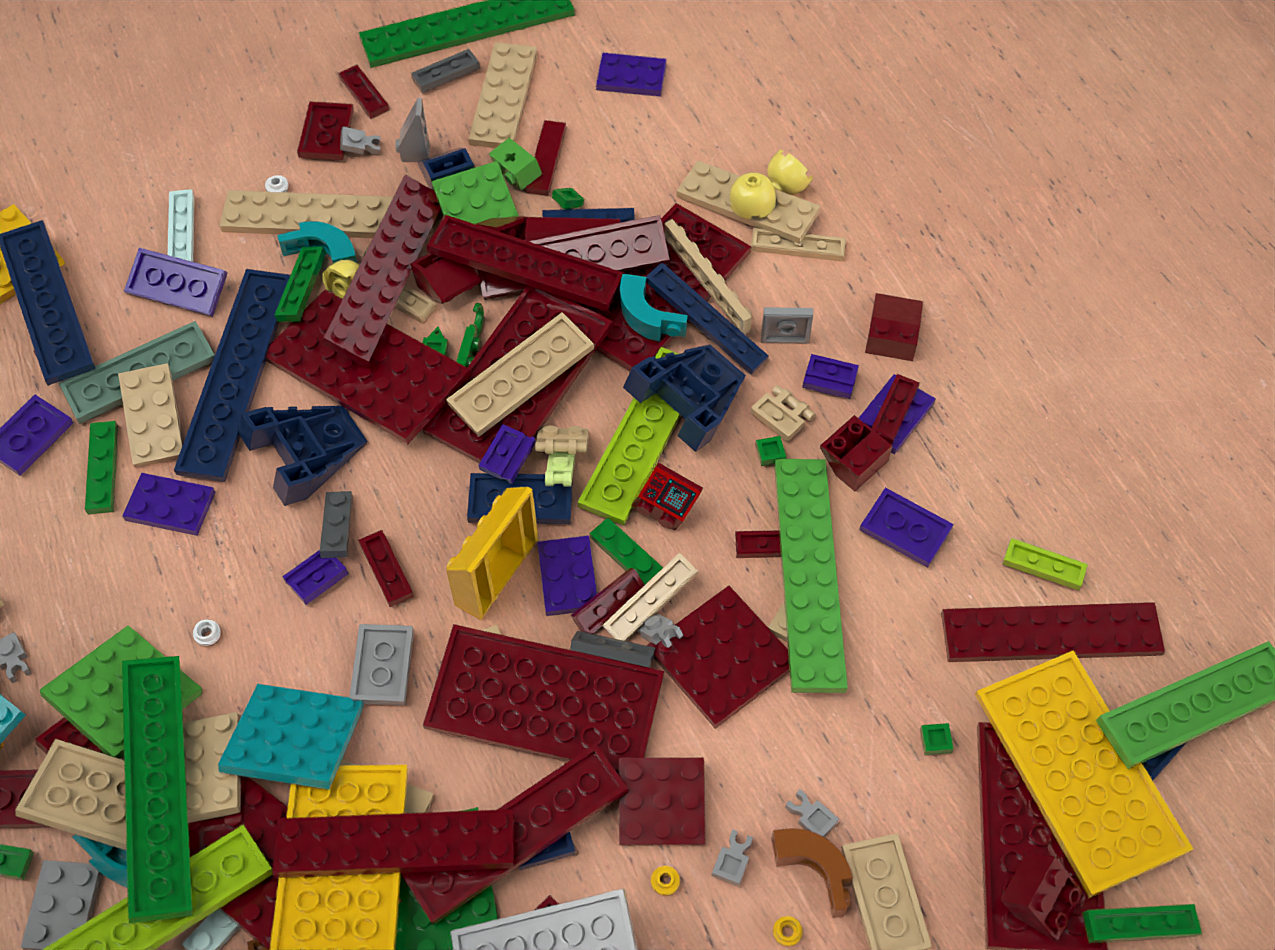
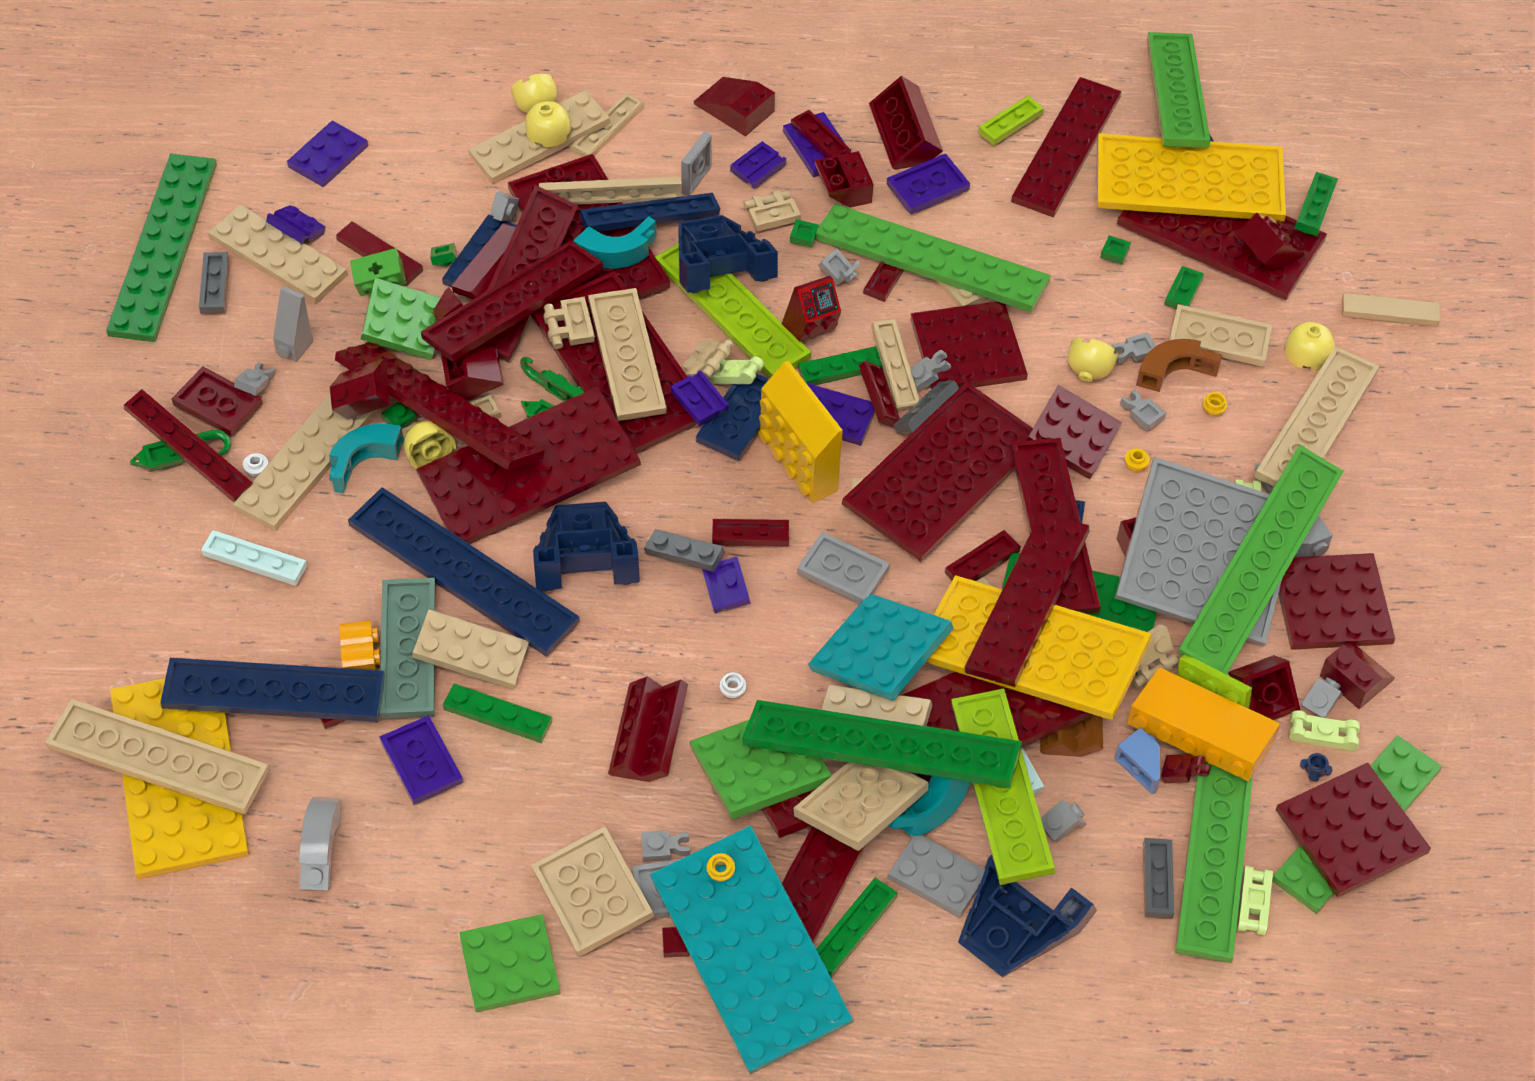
camera: 65 degrees left, 5 degrees down
dark purple plate [122,472,215,536] -> none
tile [124,248,228,317] -> none
green plate [274,246,326,322] -> none
dark red tile [338,65,390,119] -> none
dark blue slope [418,147,474,190] -> none
none -> dark red plate [124,389,253,502]
none -> green plate [130,430,231,472]
none -> dark purple plate [266,205,326,243]
none -> dark red slope [330,359,391,420]
none -> light orange brick [339,620,381,670]
none -> light grey bracket [491,192,519,221]
none -> tan plate [543,297,595,349]
none -> dark red slope [608,676,688,782]
none -> light grey bracket [818,248,860,286]
none -> dark red slope [869,75,943,170]
none -> dark red plate [945,530,1021,581]
none -> light yellow cylinder [1068,338,1118,382]
none -> green plate [1164,266,1204,309]

